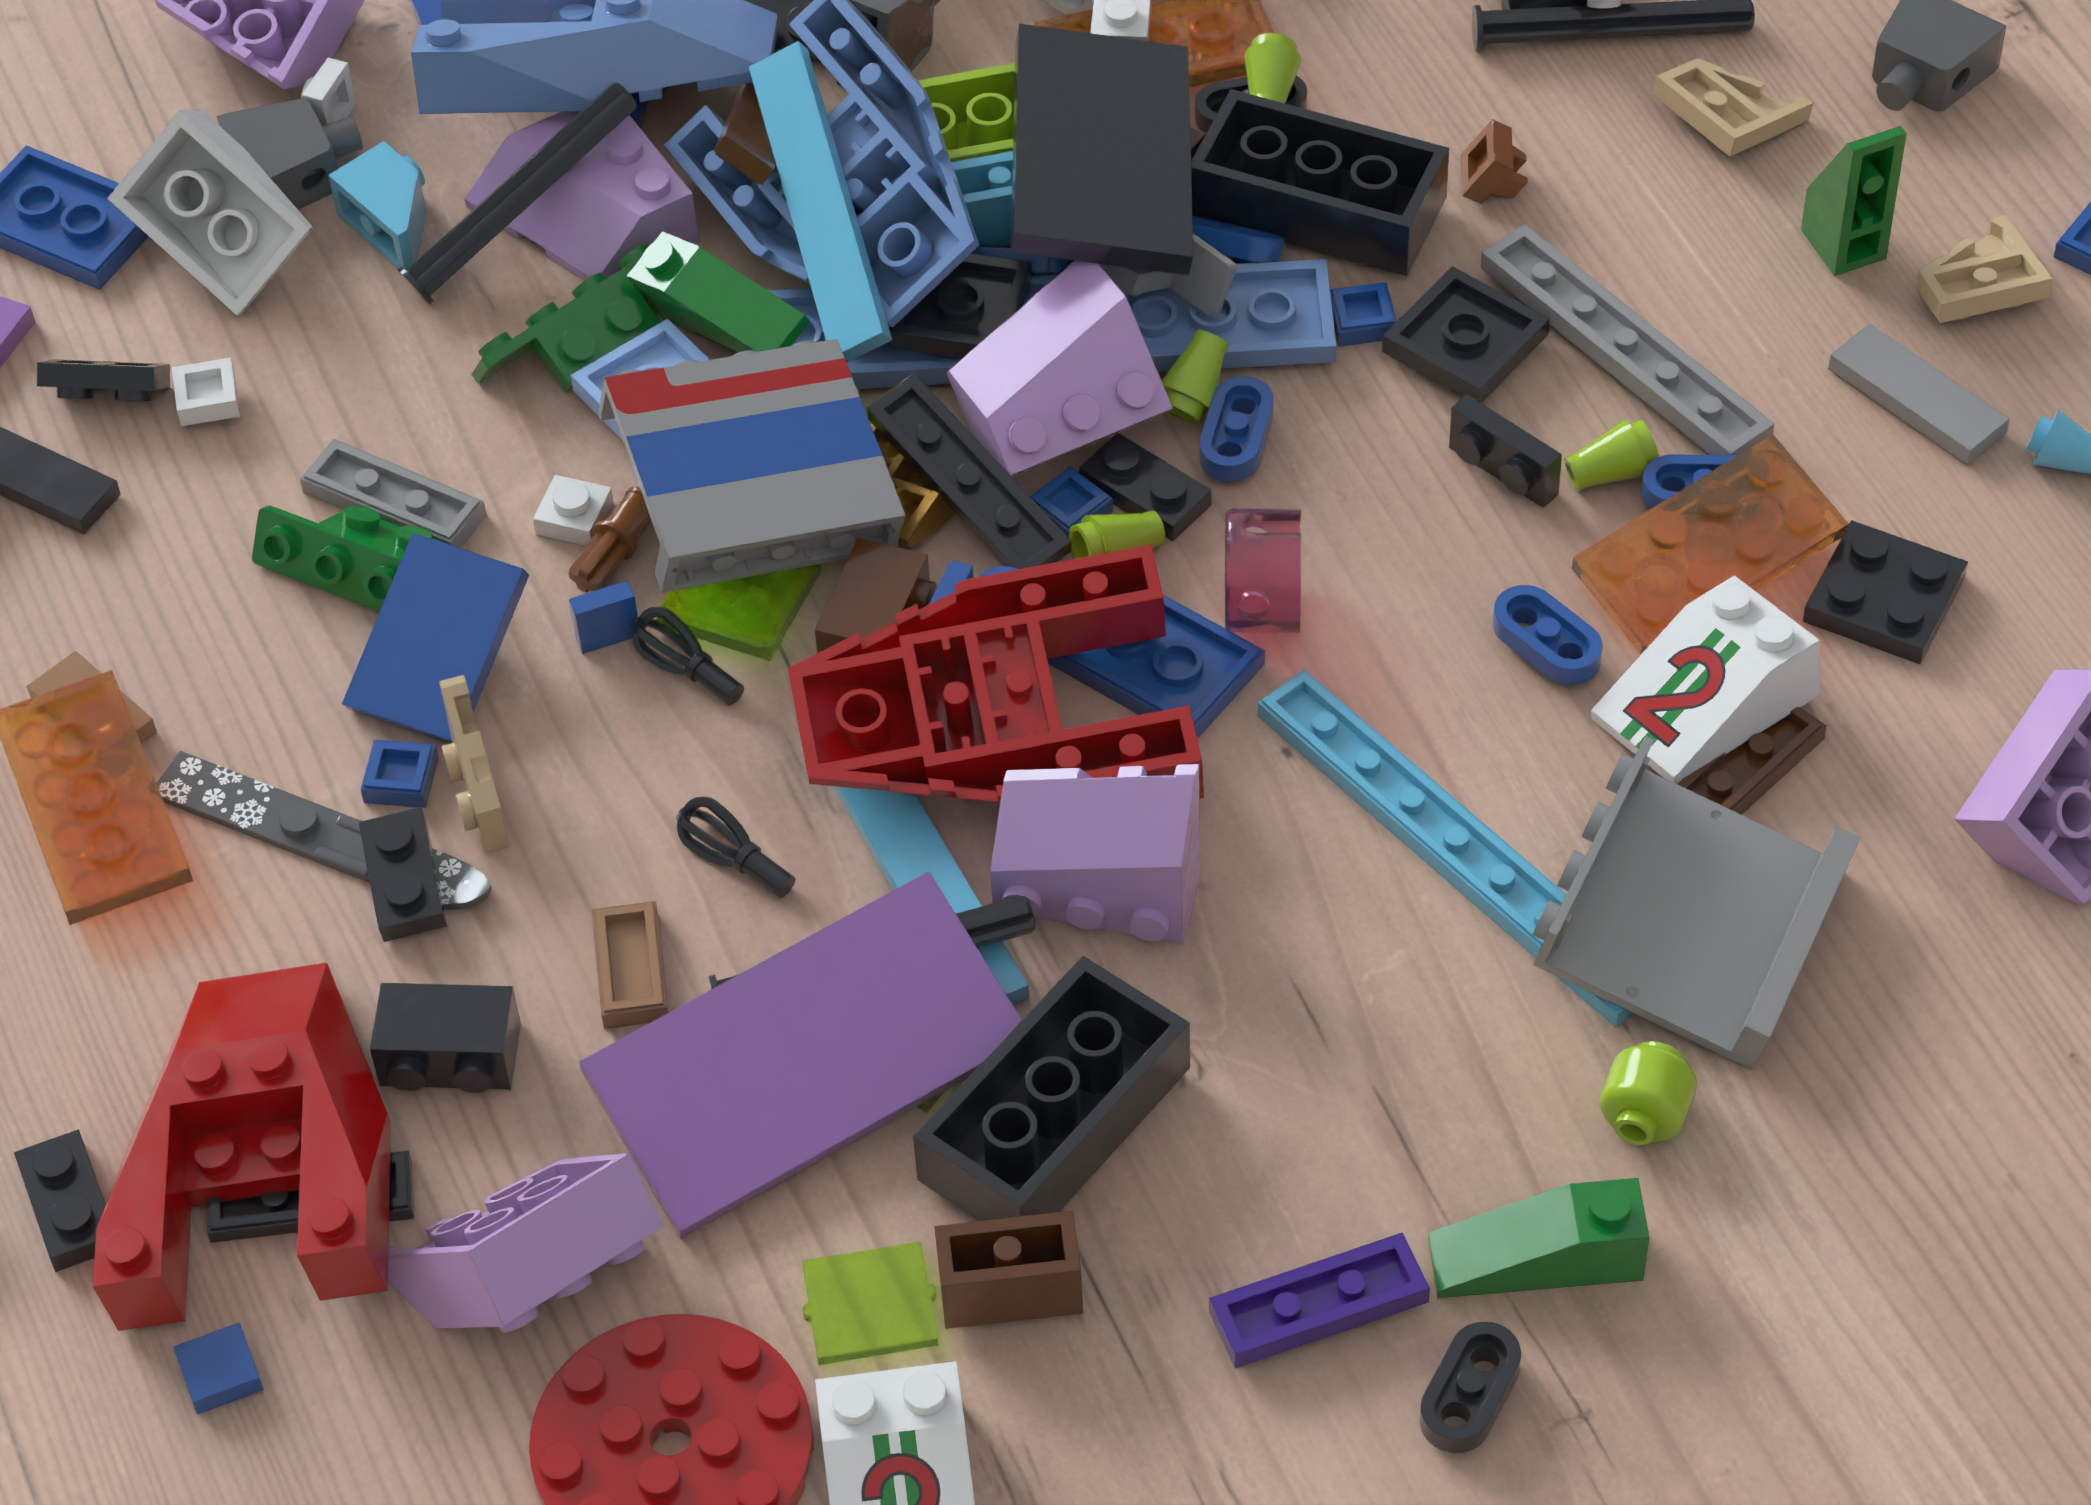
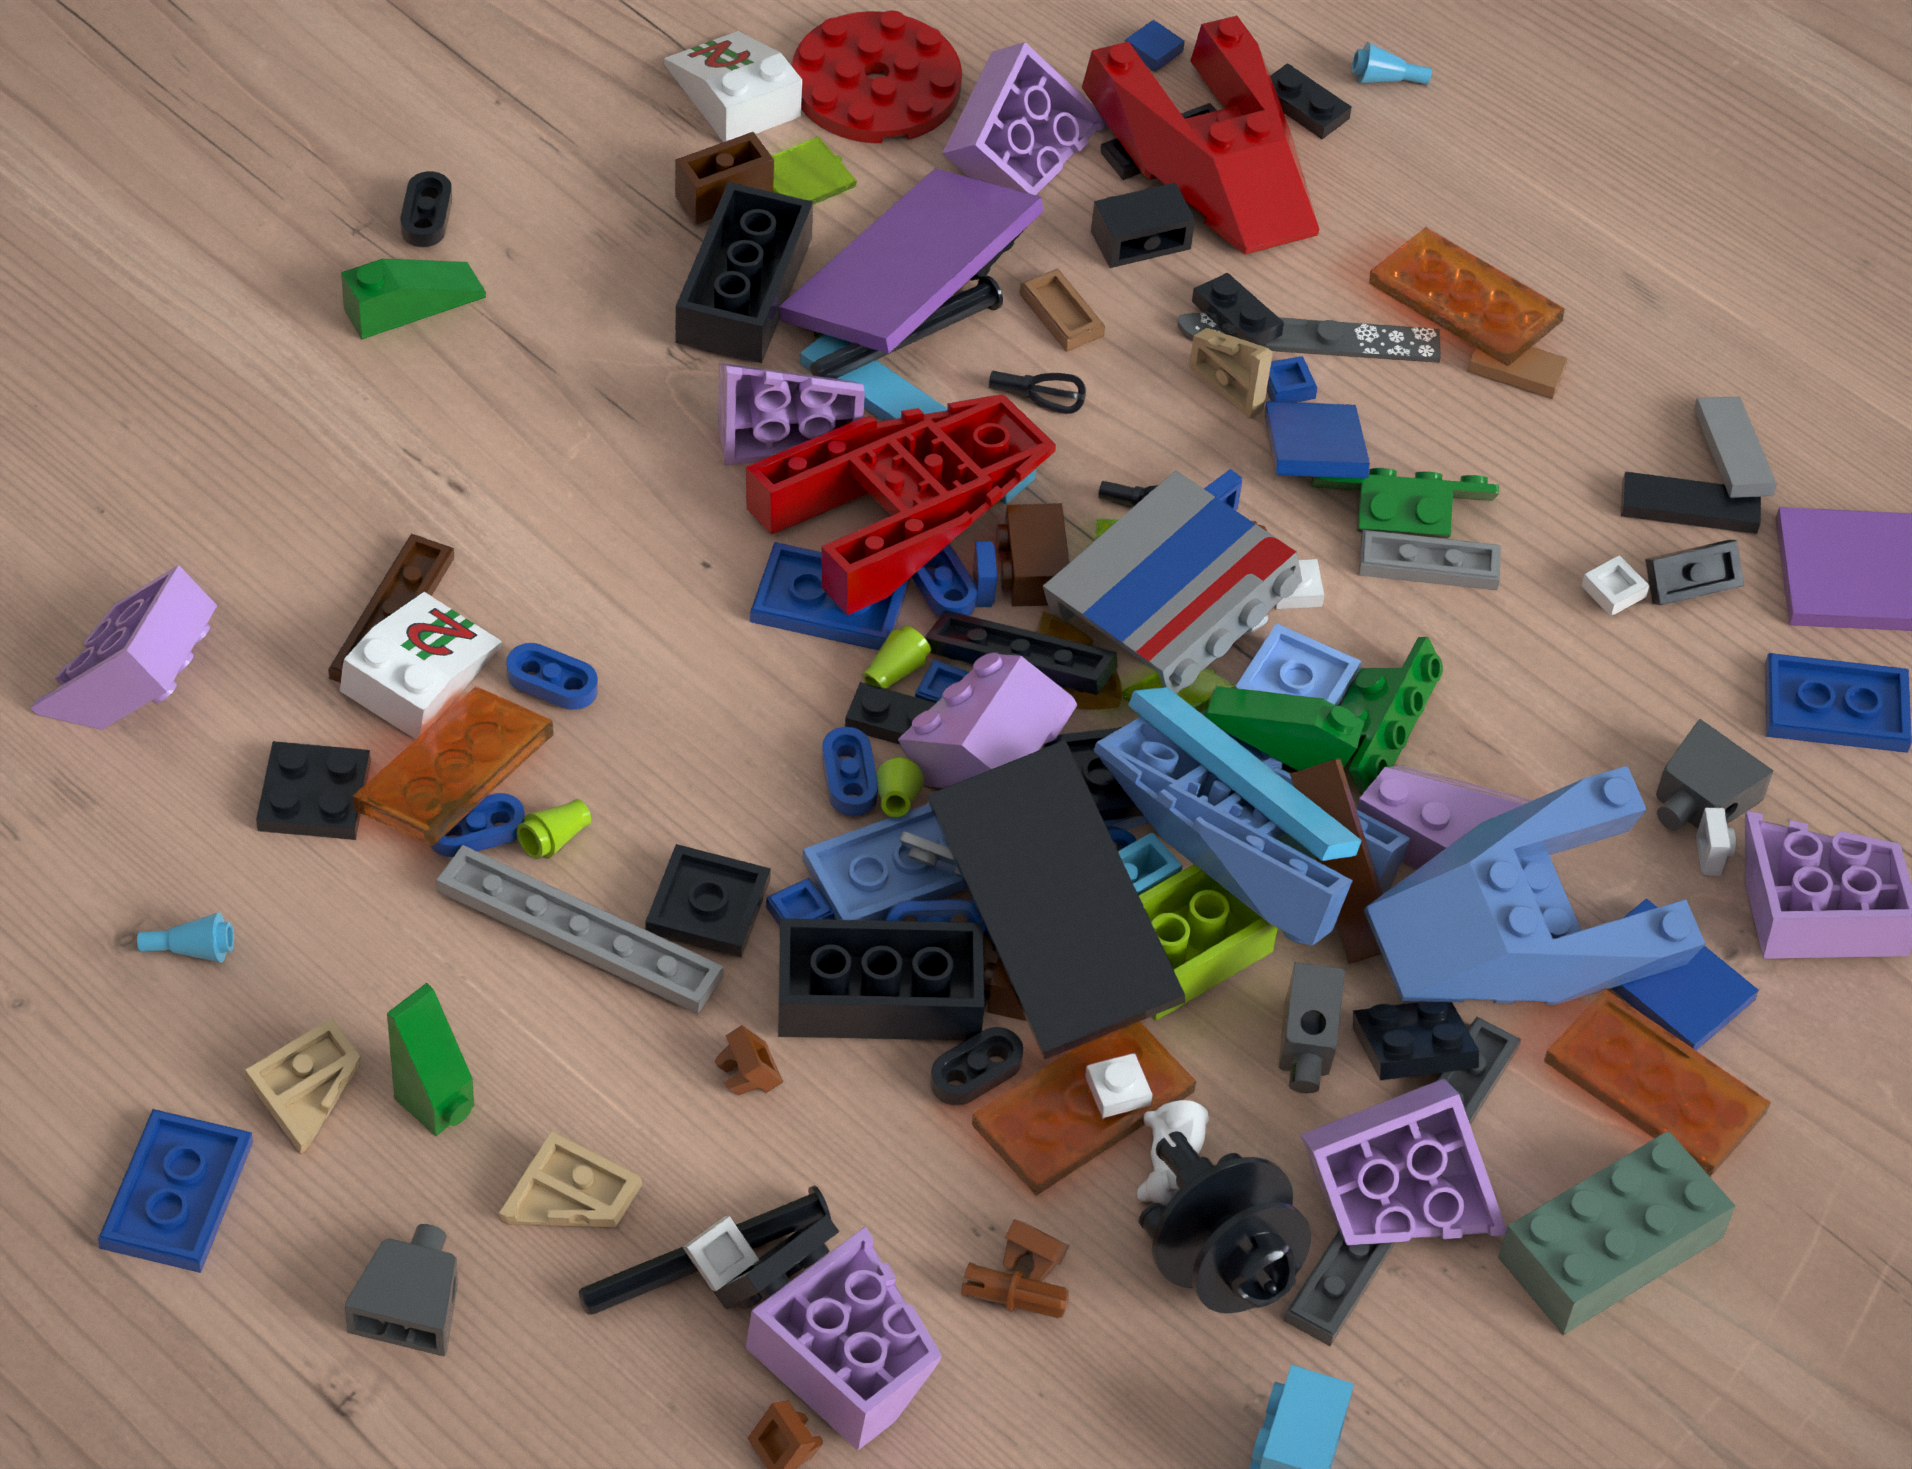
camera: 150 degrees right, 0 degrees up
white slope [107,110,313,316] -> none
medium azure slope [328,141,426,270] -> none
black axle [398,82,637,305] -> none
dark purple plate [1209,1232,1430,1369] -> none
clear pink piece [1225,508,1301,633] -> none
lime cone [1244,33,1301,103] -> none
medium azure tile [1258,669,1634,1028] -> none
black plate [1449,394,1562,508] -> none
light grey panel [1533,736,1861,1070] -> none
lime head [1599,1041,1697,1145] -> none
light grey tile [1828,324,2010,465] -> none

